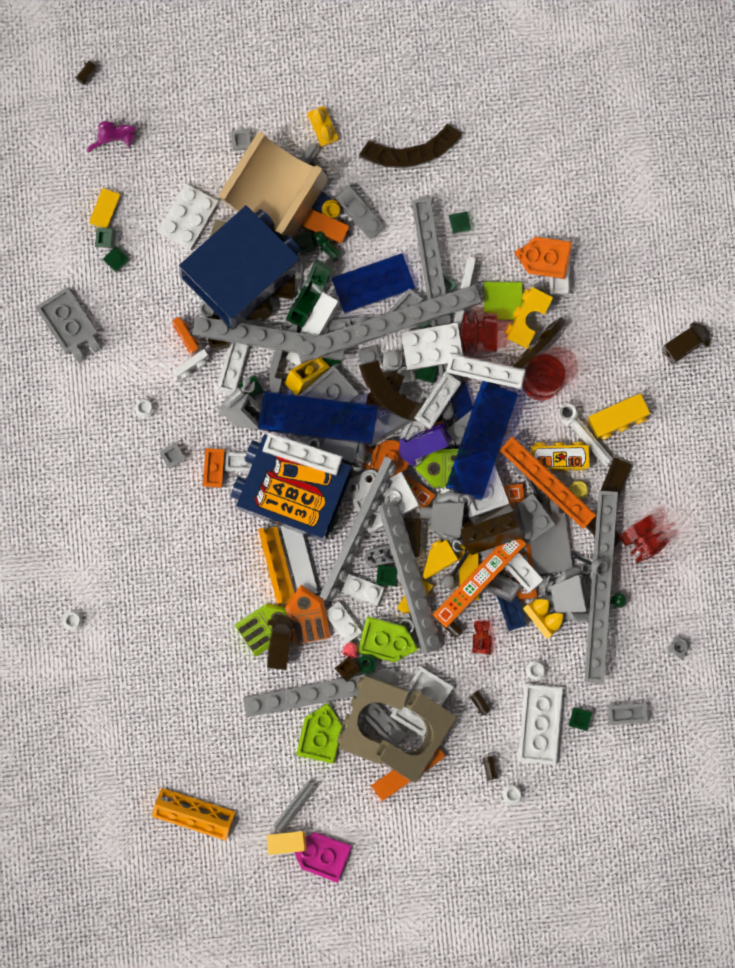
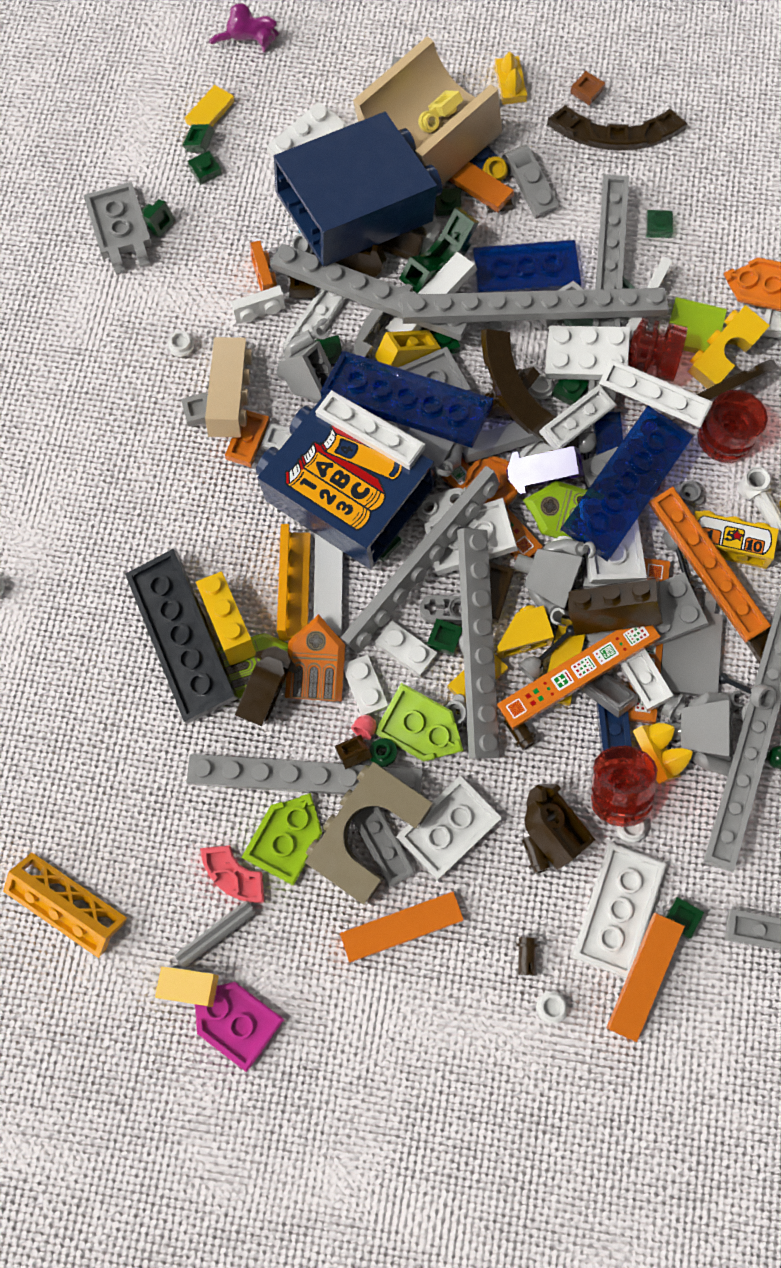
camera: 20 degrees right, 10 degrees down
dark green axle [312,231,341,261] -> none
dark tan arch [373,690,457,784] -> none
white plate [383,352,402,371] -> none
clear red plate [472,621,492,655] -> none
light yellow plate [569,480,588,499] -> none
none -> black plate [125,549,238,724]
none -> dark green tile [141,199,176,238]
none -> yellow brick [196,571,256,666]
none -> coral tile [200,845,265,904]
none -> tan brick [205,337,252,437]
none -> light yellow plate [418,90,463,133]
none -> dark brown piece [524,783,596,870]
none -> dark orange plate [570,71,606,105]
none -> clear red wheel [591,745,658,827]
none -> orange tile [606,913,685,1042]
none -> light grey plate [673,480,704,507]

